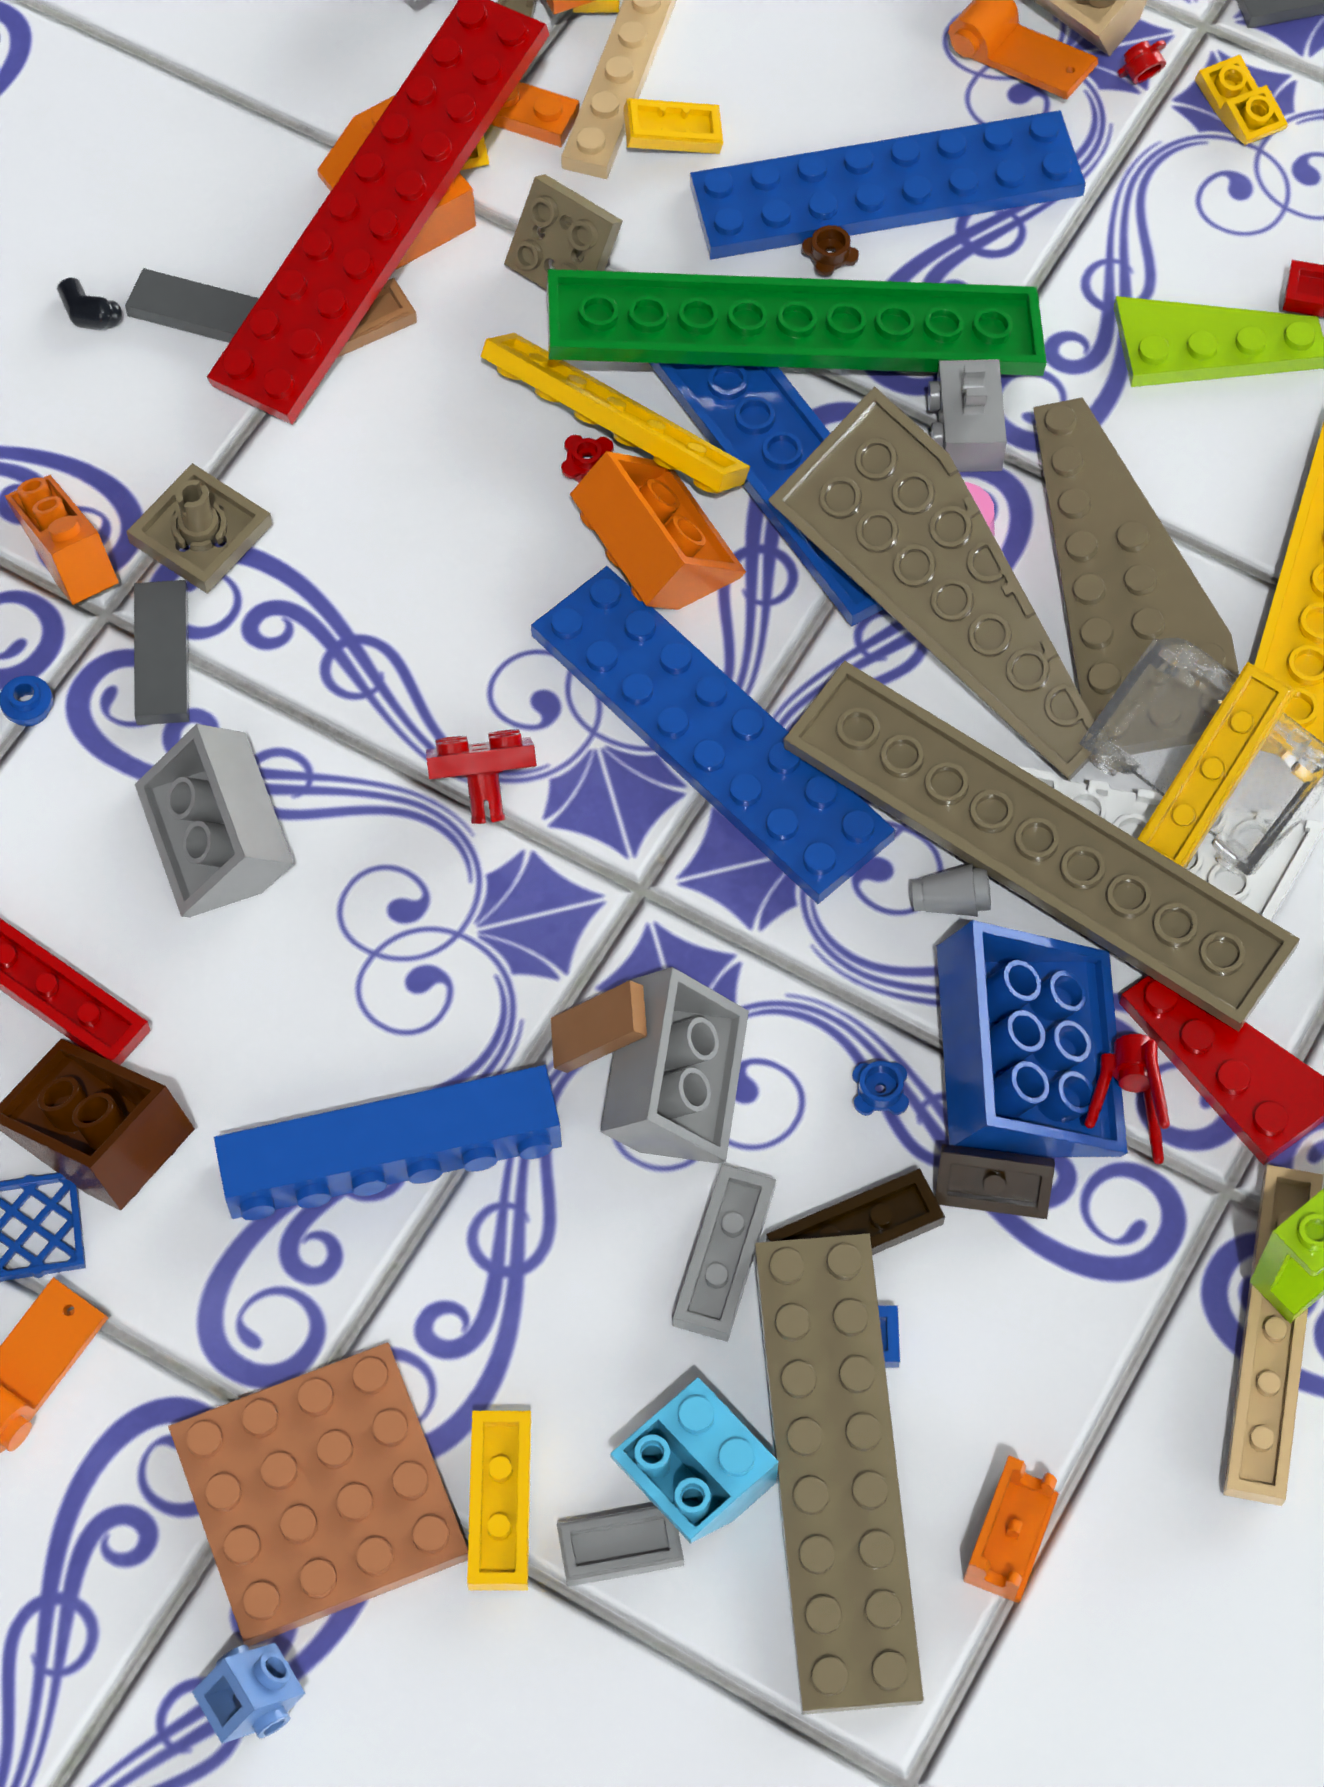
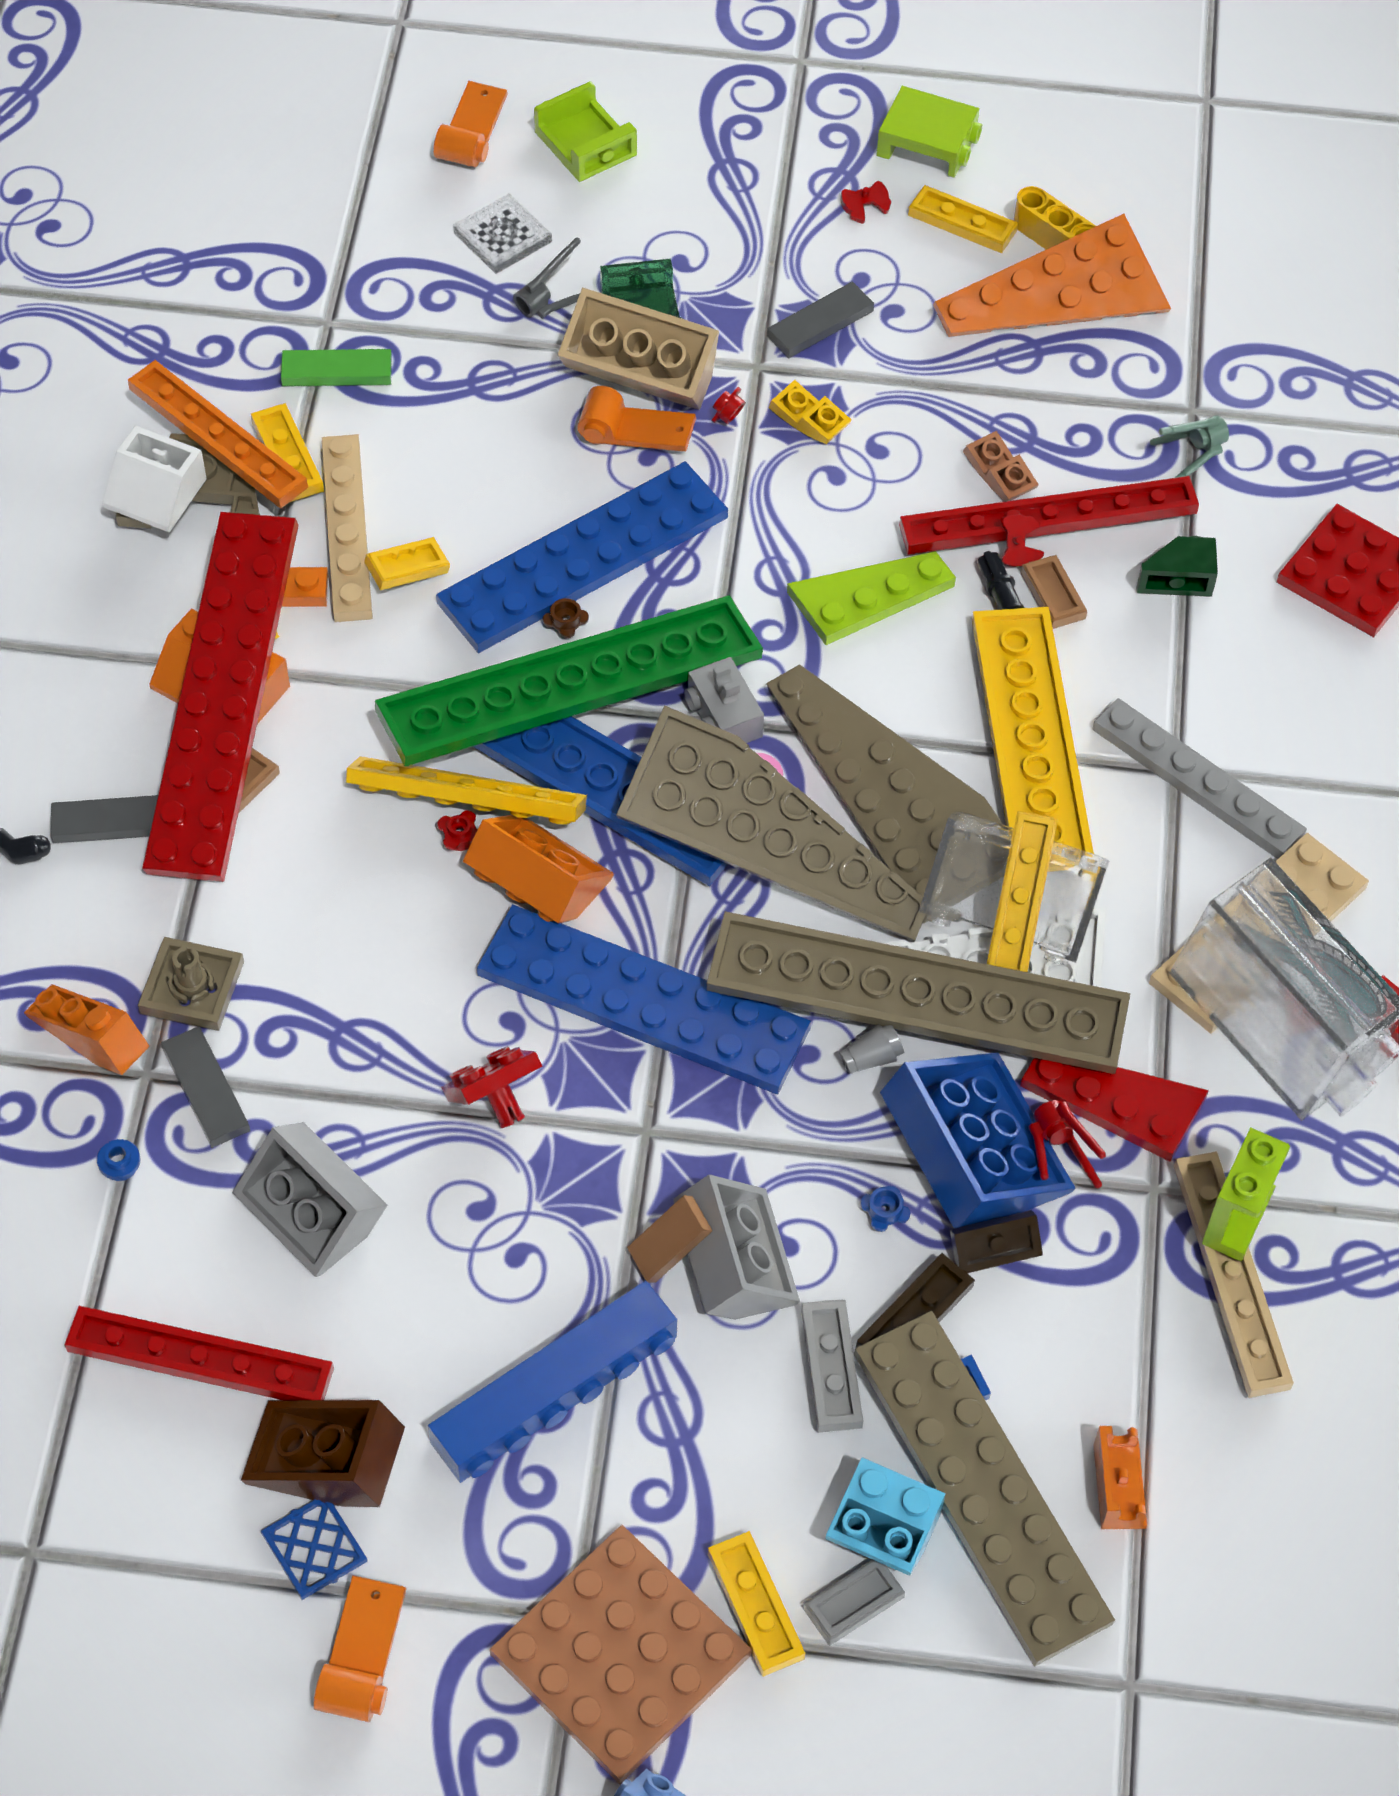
camera: 25 degrees left, 5 degrees down
dark tan plate [504,174,623,290] -> none

